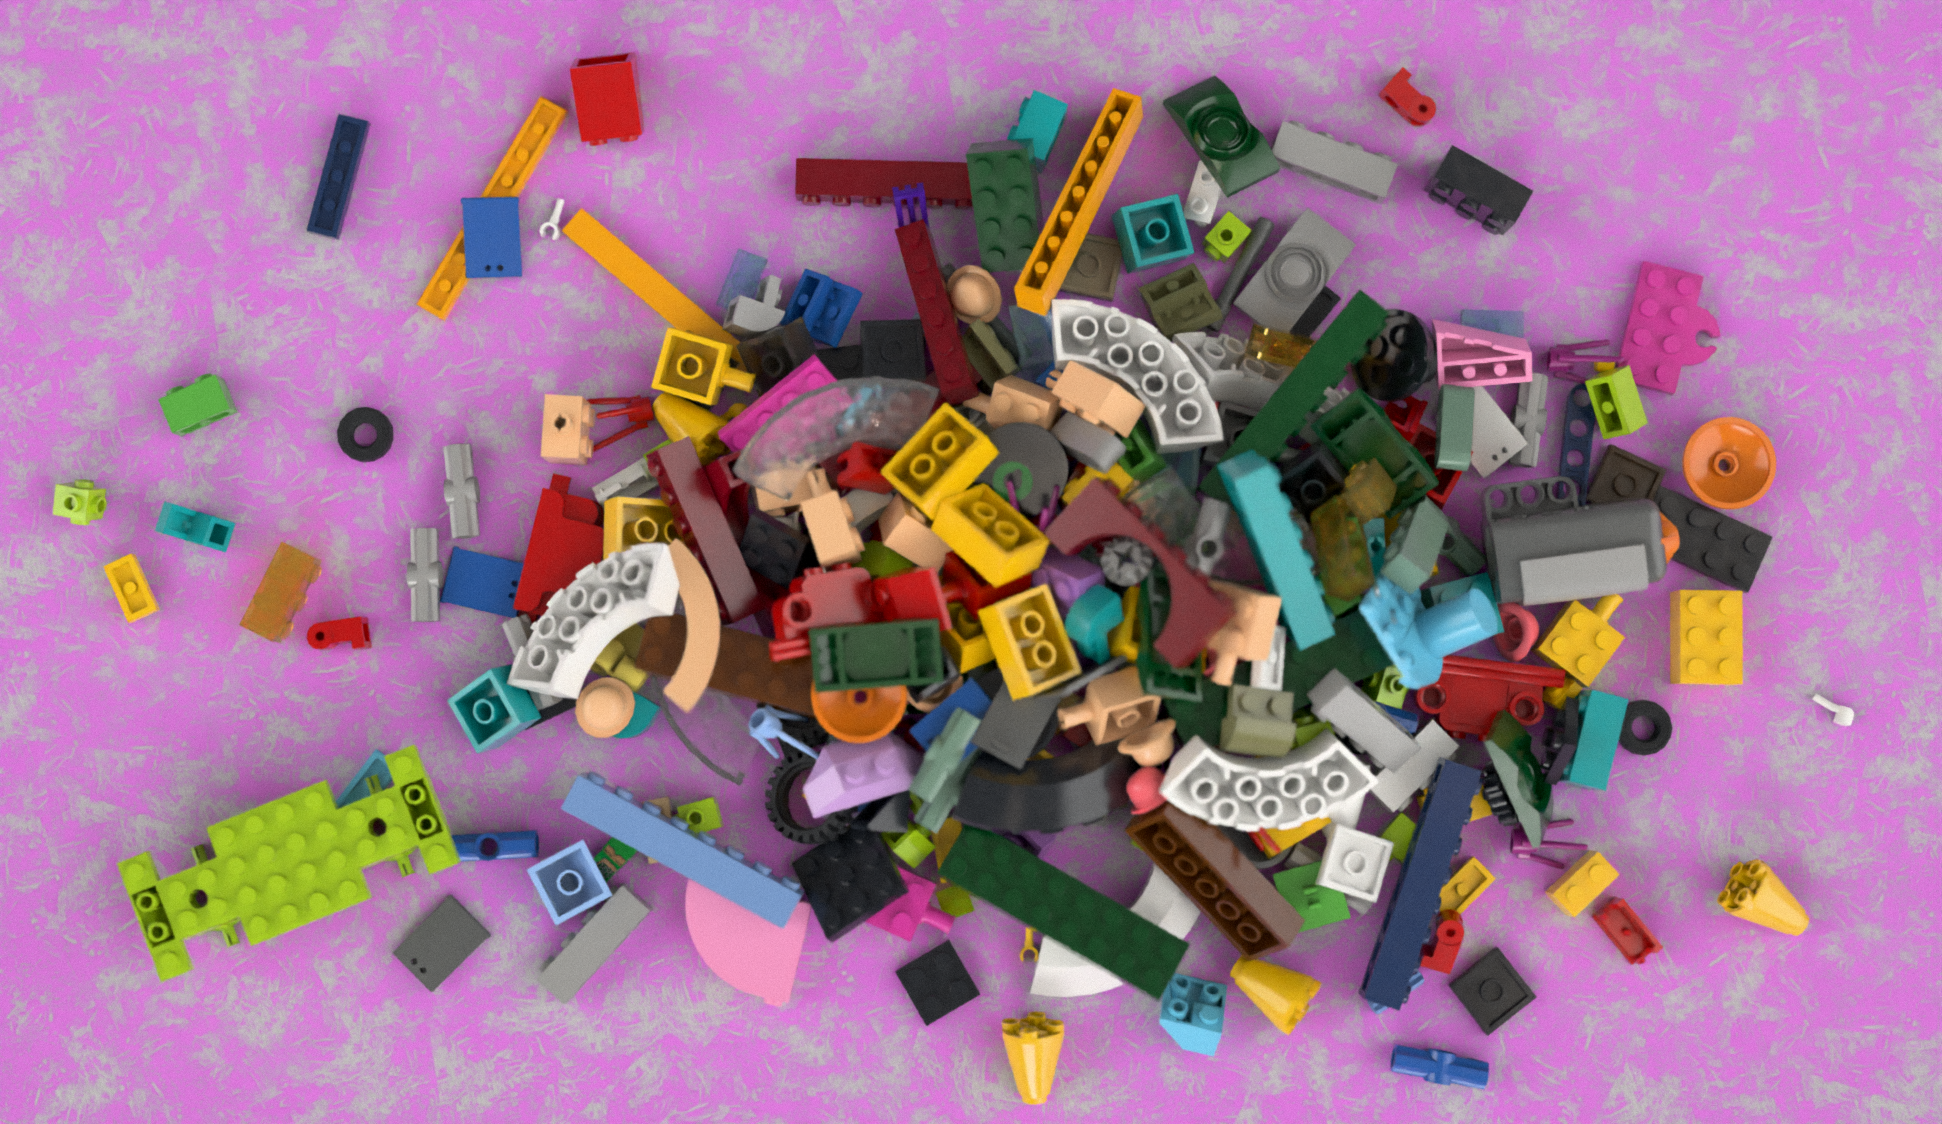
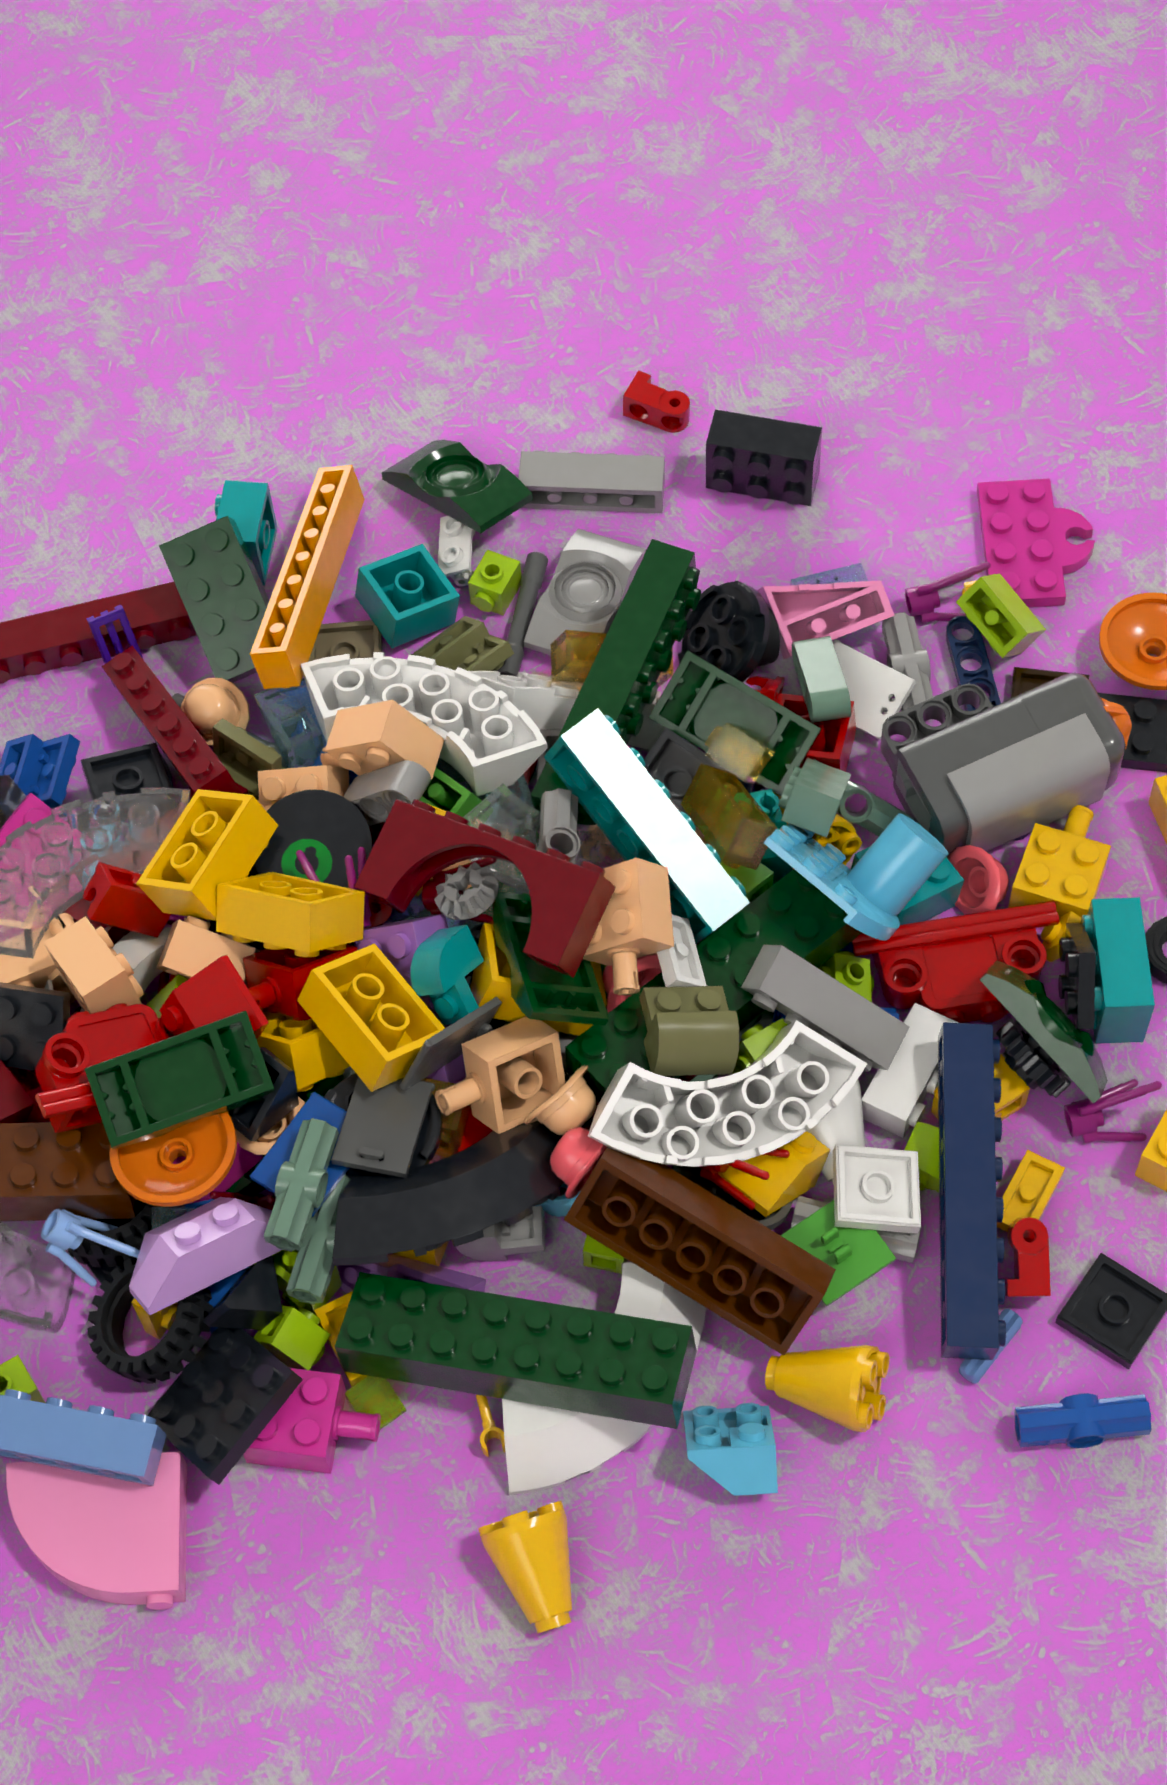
camera: 10 degrees left, 25 degrees down
black plate [895,940,980,1026] -> none

